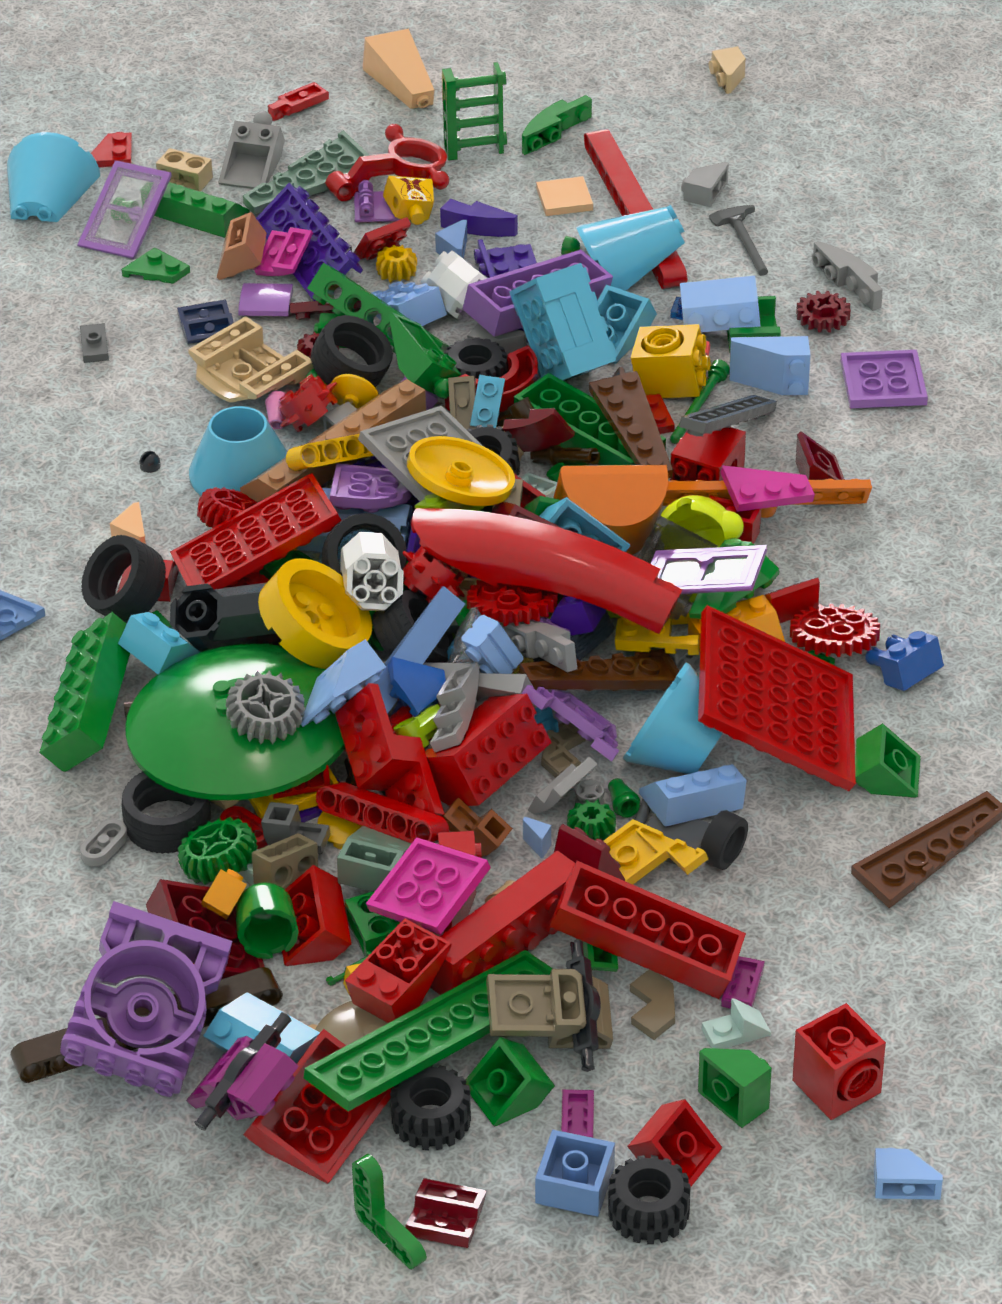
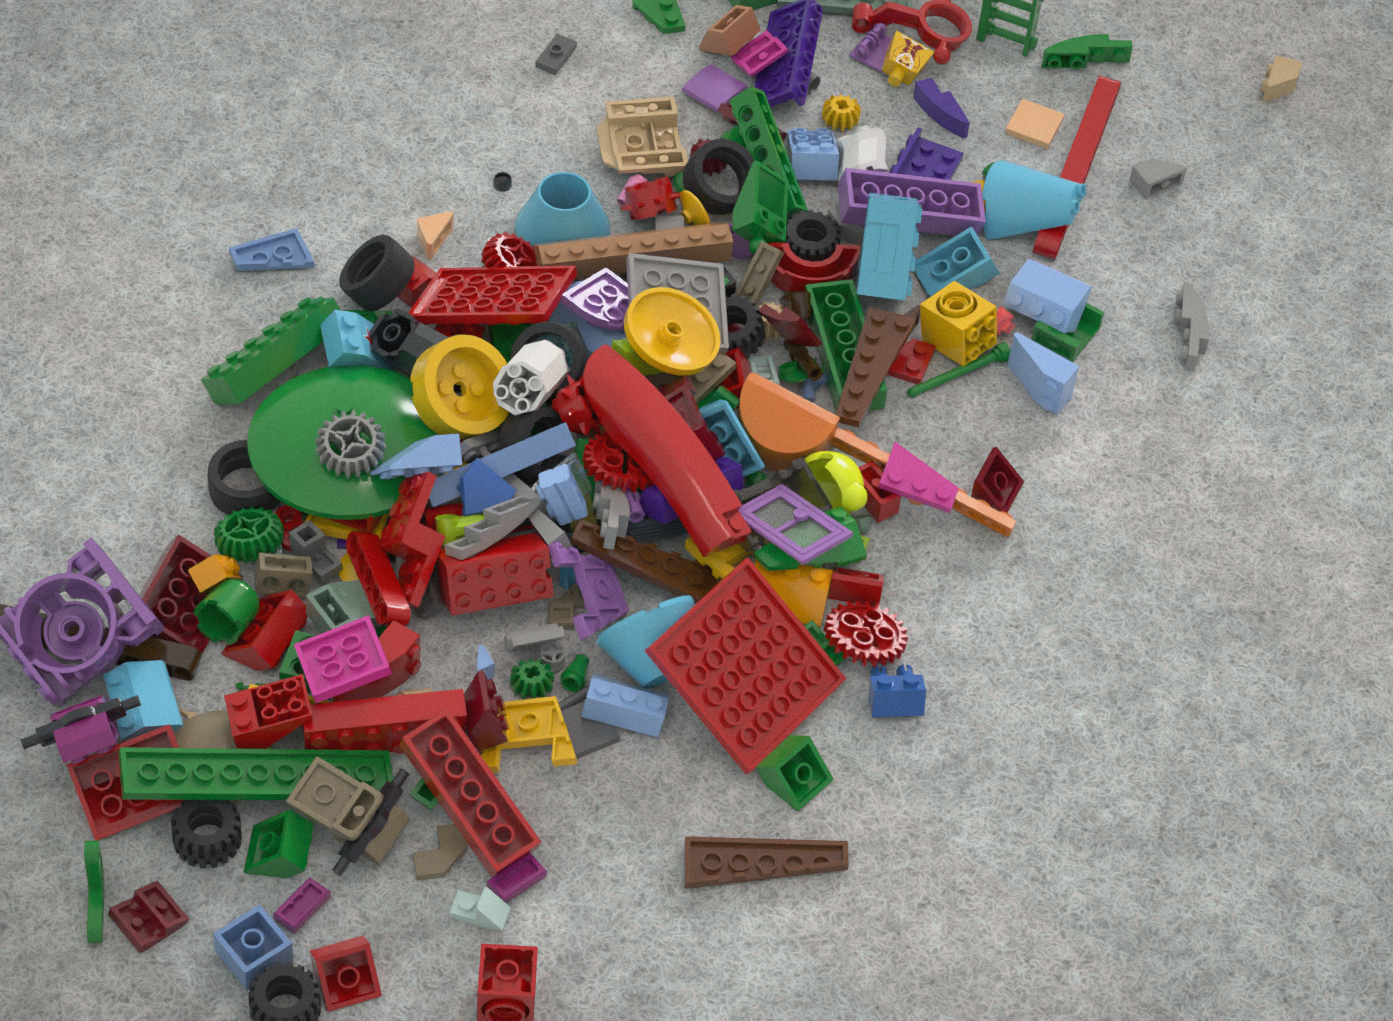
camera: 30 degrees right, 10 degrees up
light grey plate [80,819,128,867] -> none
dark blue slope [177,299,234,344] -> none
yellow beam [286,434,374,471] -> none
red tile [354,217,411,261] -> none
medium blue slope [435,220,467,259] -> none
dark orange brick [442,797,513,857] -> none
medium azure hinge [470,375,505,428] -> none
red brick [670,427,746,481] -> none
dark grey plate [679,395,777,436] -> none
green slope [698,1048,772,1128] -> none
black tyre [700,810,748,870] -> none
dark grey piece [709,205,768,276] -> none
dark red gear [796,291,851,333] -> none
medium lavender plate [840,350,928,409] -> none

